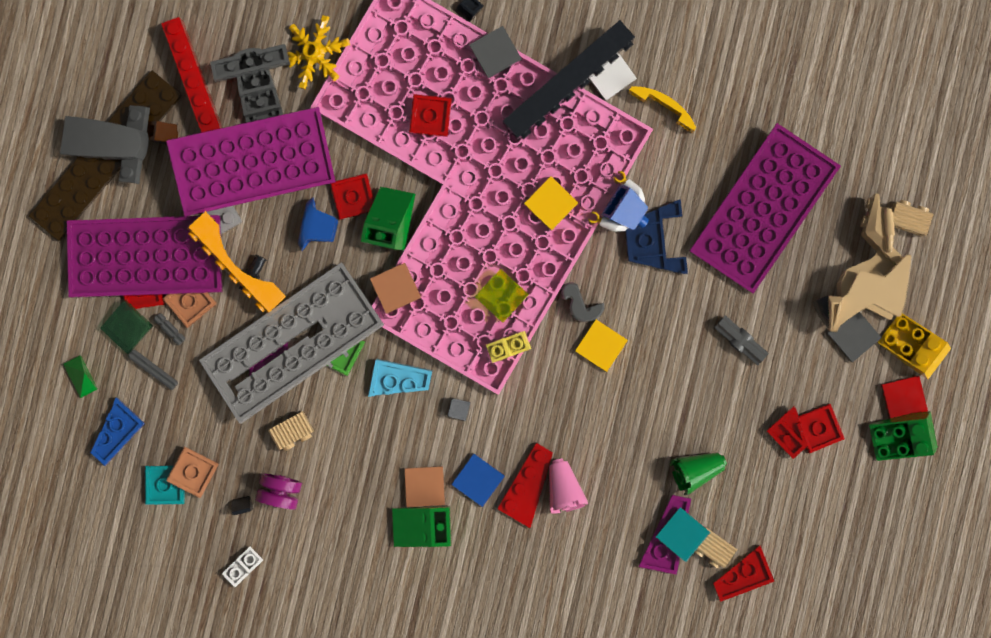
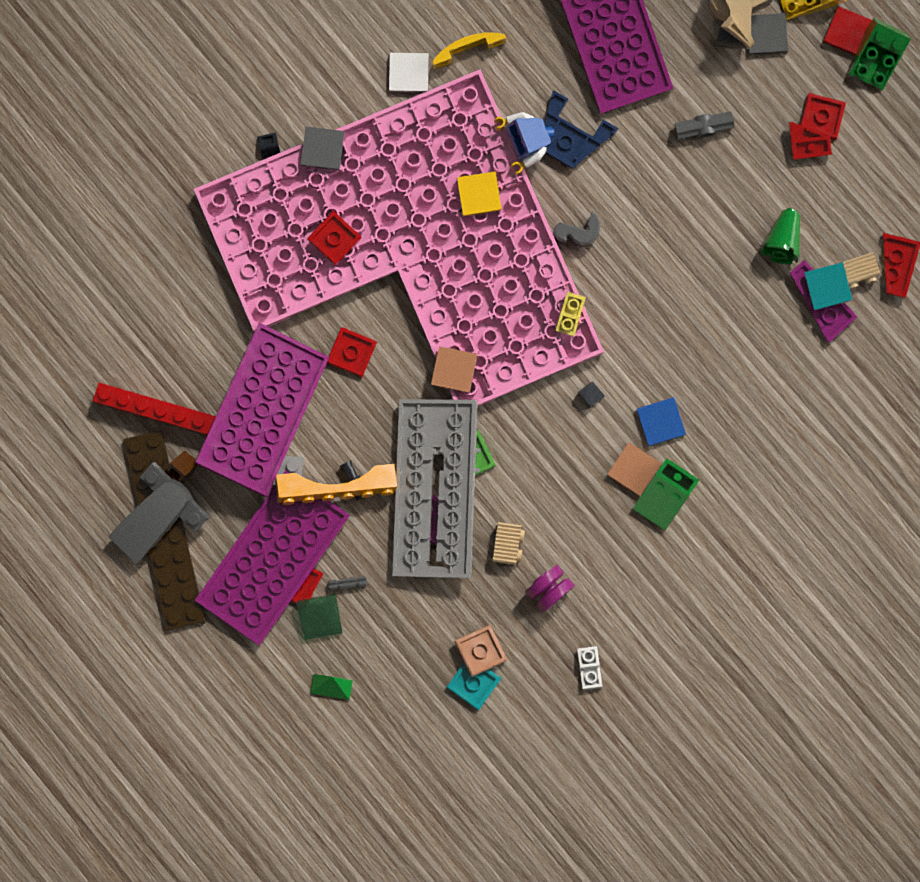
camera: 50 degrees left, 5 degrees down
blue wing [91,397,145,466] -> none
dark grey axle [128,350,178,390] -> none
nougat tile [163,293,217,328] -> none
dark grey slope [210,44,290,122] -> none
black slope [231,496,253,516] -> none
yellow piece [287,15,350,90] -> none
blue piece [298,197,338,251] -> none
green slope [361,187,416,250] -> none
medium azure wing [368,359,433,397] -> none
clear neon green tile [475,269,529,323] -> none
red wing [497,443,553,528] -> none
black brick [503,20,635,141] -> none
bright pink cone [549,459,588,514] -> none
yellow tile [575,319,628,372] -> none

